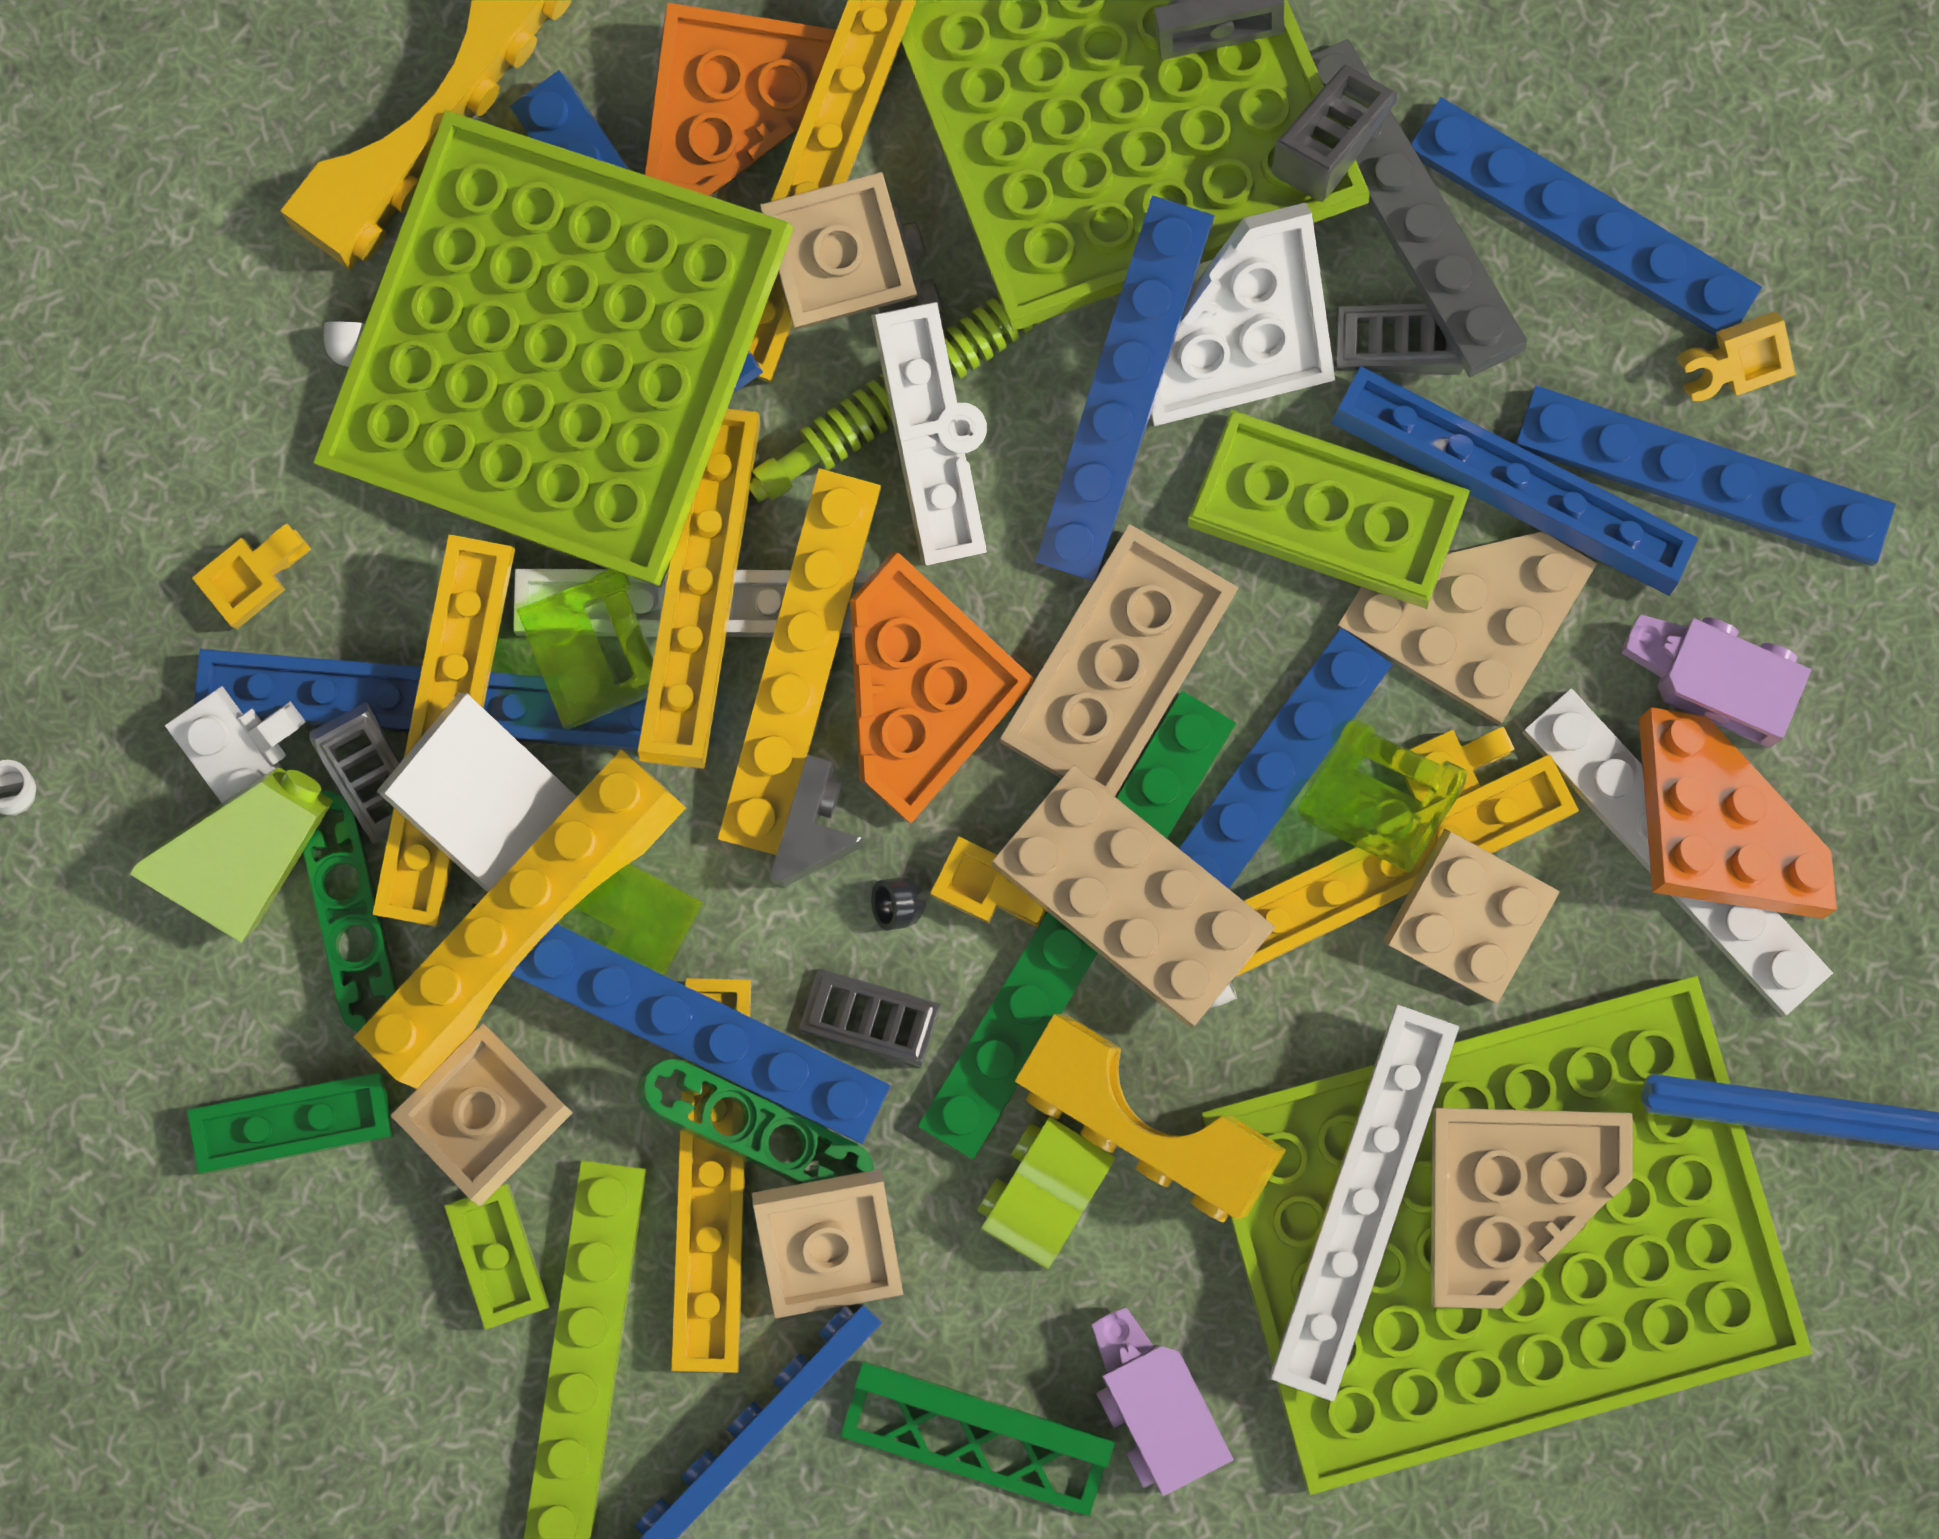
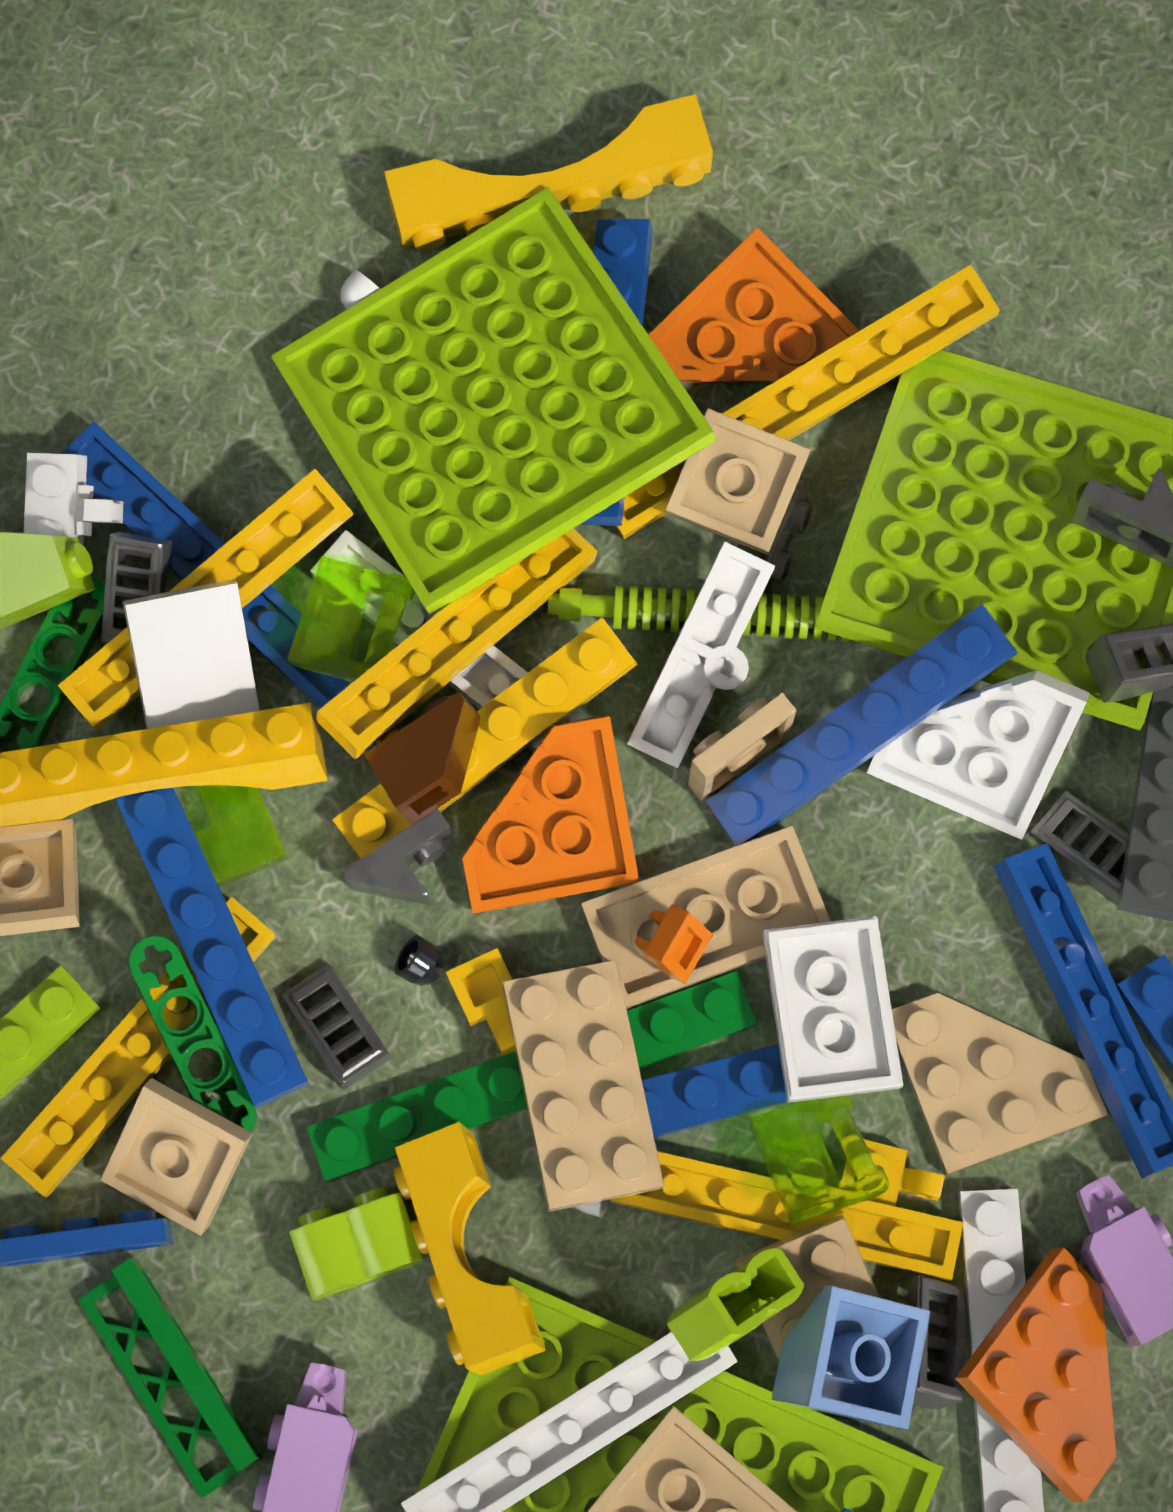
camera: 40 degrees right, 5 degrees down
yellow plate [192,524,312,630] -> none
lime tile [1188,410,1470,609] -> none
none -> reddish brown slope [364,691,481,824]
none -> orange tile [634,904,713,984]
none -> lime brick [667,1248,804,1361]
none -> tan plate [688,693,797,802]
none -> white tile [762,916,903,1103]
none -> medium blue slope [771,1285,930,1430]
none -> flat silver slope [906,1275,965,1409]

